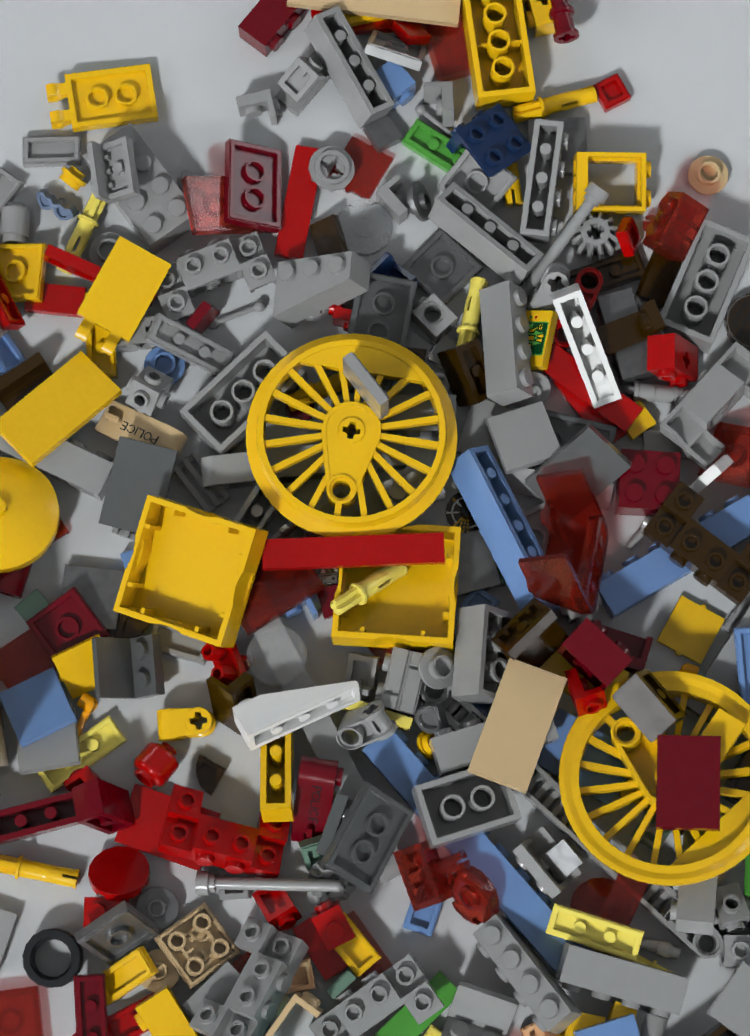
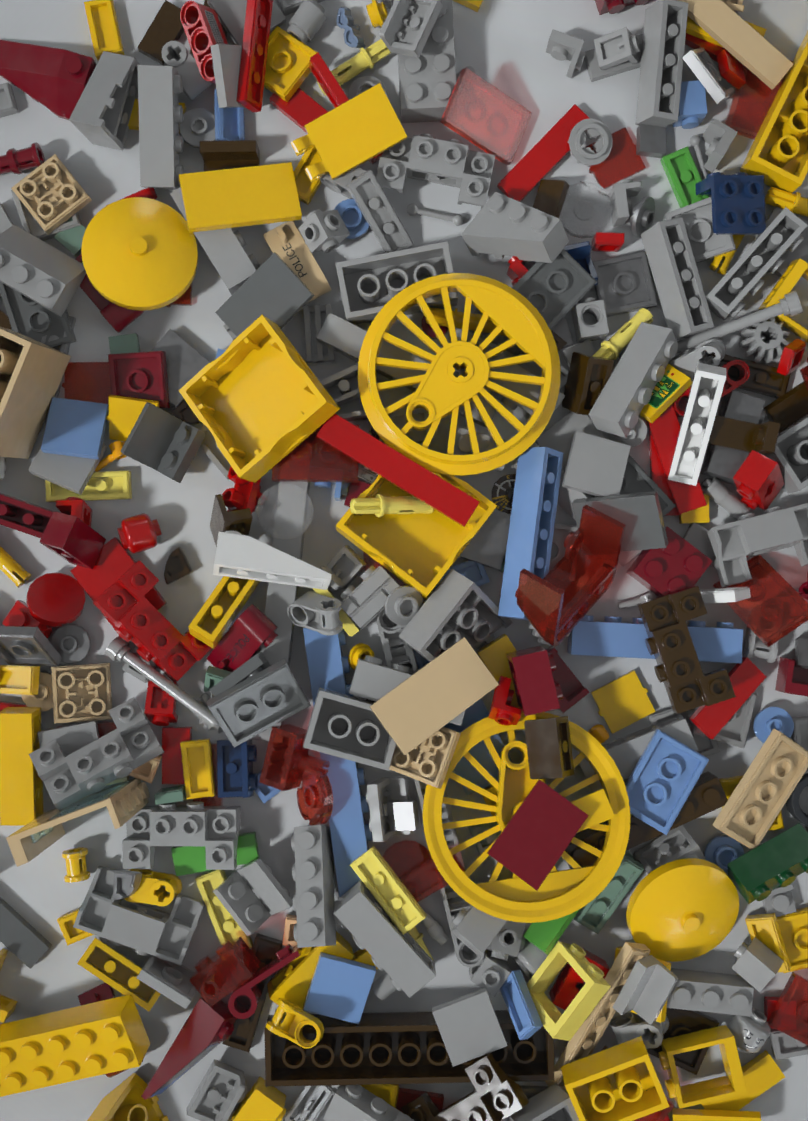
camera: 35 degrees right, 10 degrees up
yellow piece [157,707,217,742] -> none
dark red tile [186,301,220,334] -> none
tile [224,138,282,233] -> none
red bracket [311,899,356,952] -> none
light grey tile [343,352,389,420] -> none
flat silver tile [415,701,449,734] -> none
dark brown bracket [491,597,569,668] -> none
none -> dark blue bracket [217,739,258,798]
none -> tan tile [389,727,461,789]
none -> red tile [591,232,625,252]

